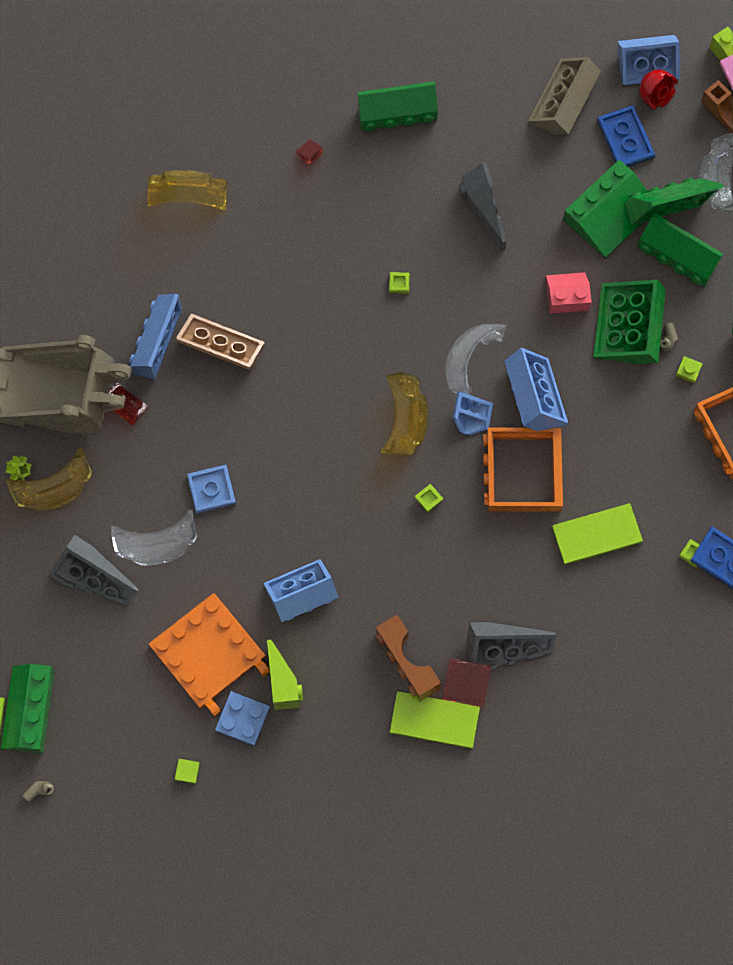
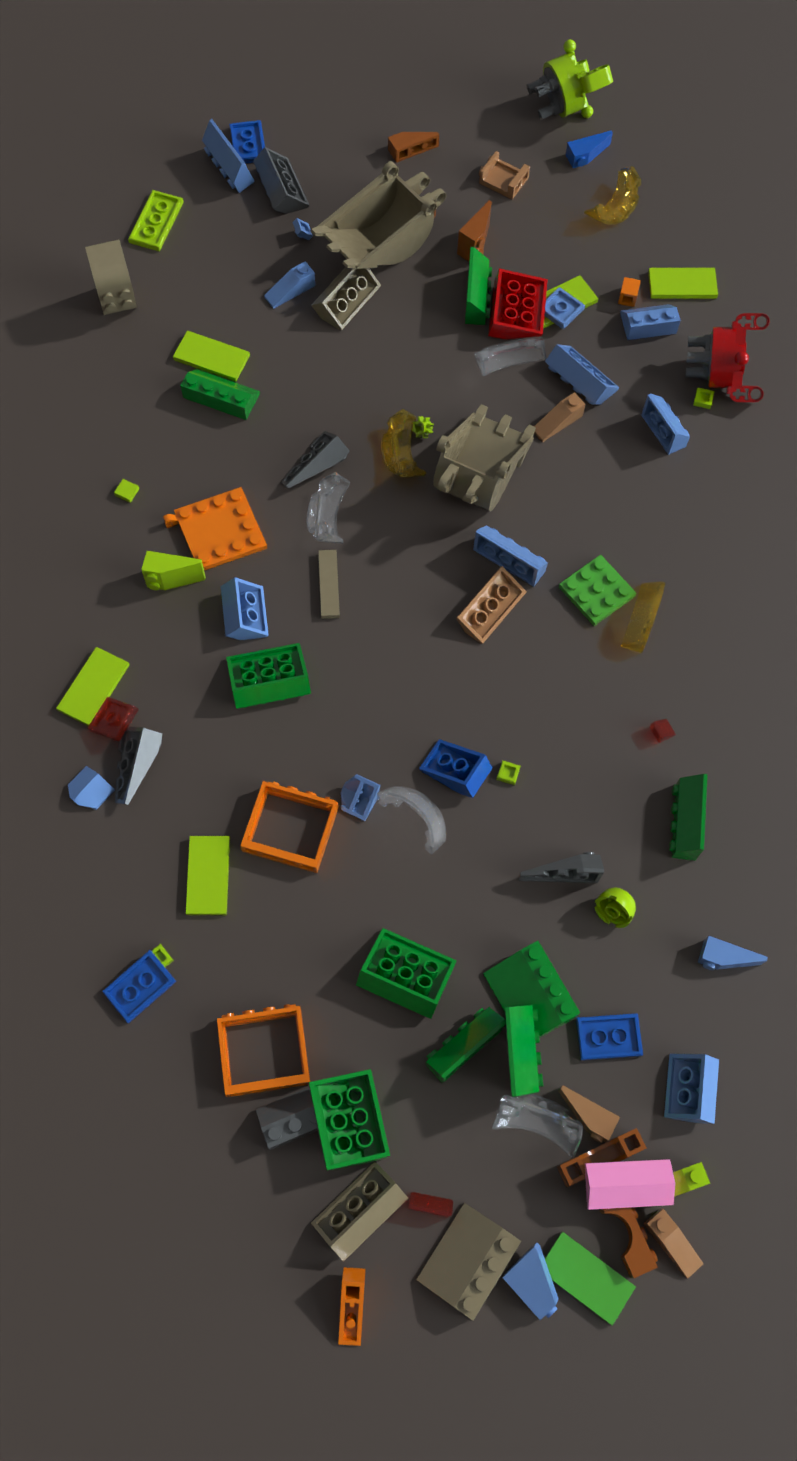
camera: 105 degrees right, 5 degrees down
dark tan arm [22,781,54,802] -> none
clear red slope [109,383,148,425] -> none
medium blue tile [187,465,236,514] -> none
medium blue plate [215,691,270,746] -> none
dark orange arch [375,615,441,701] -> none
clear yellow windscreen [380,372,429,456] -> none
lime plate [415,484,443,513] -> none
medium blue slope [504,348,568,431] -> none
dark tan slope [528,57,601,135] -> none
coral slope [546,273,592,314] -> none
red cylinder [639,69,678,110] -> none
dark tan arm [660,322,678,351] -> none
lime plate [676,356,702,383] -> none
none -> medium blue slope [68,766,115,810]
none -> green slope [226,643,311,709]
none -> dark tan tile [318,550,340,619]
none -> blue slope [419,739,492,798]
none -> medium nougat slope [558,1085,620,1143]
none -> bright green plate [559,555,637,626]
none -> lime cylinder [595,887,636,928]
none -> medium blue slope [698,936,768,970]

